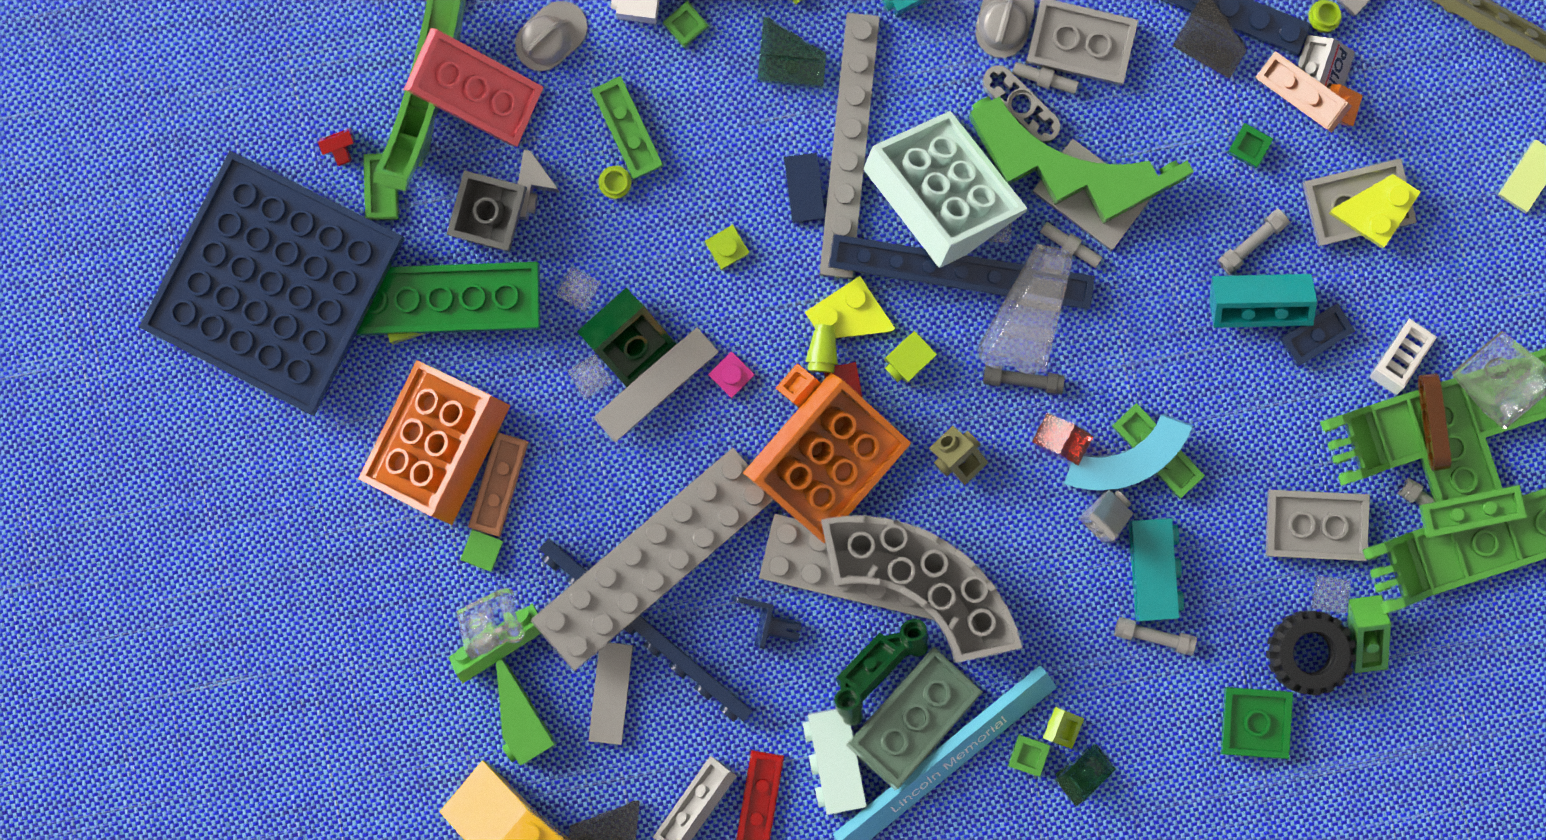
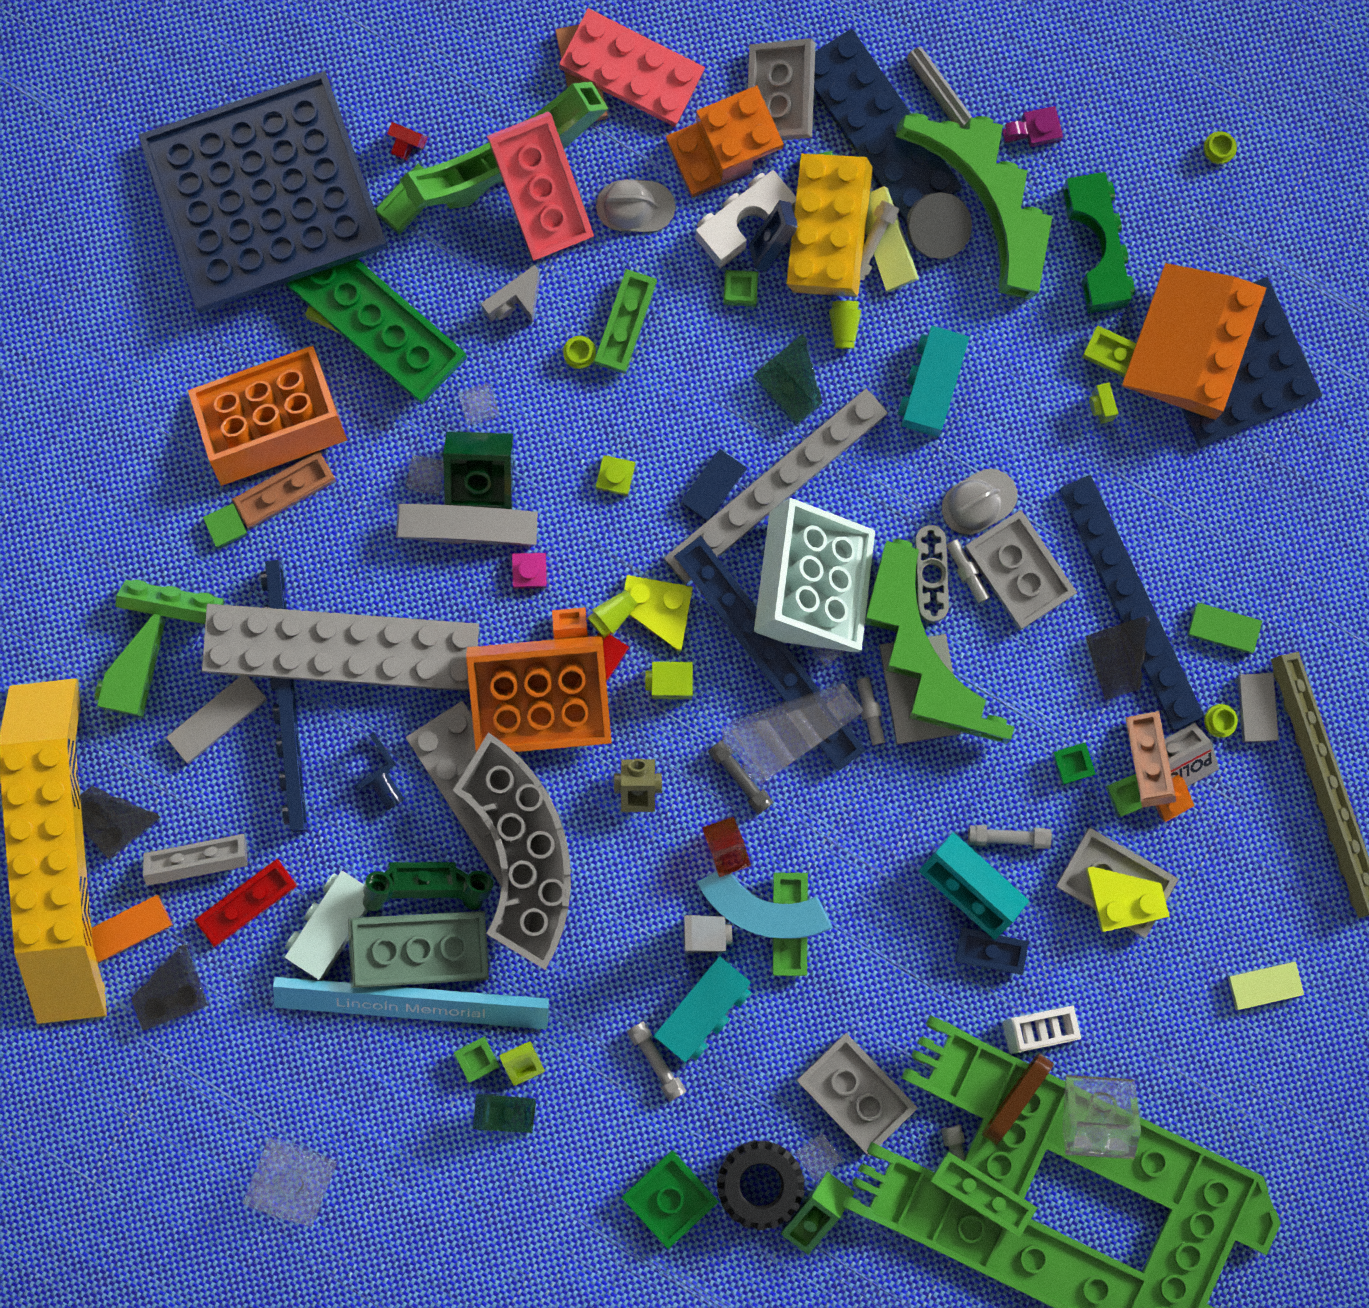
camera: 40 degrees right, 5 degrees down
dark grey slope [446,170,527,252] -> none
clear plate [456,588,524,660] -> none
none -> bright green plate [1105,774,1142,818]

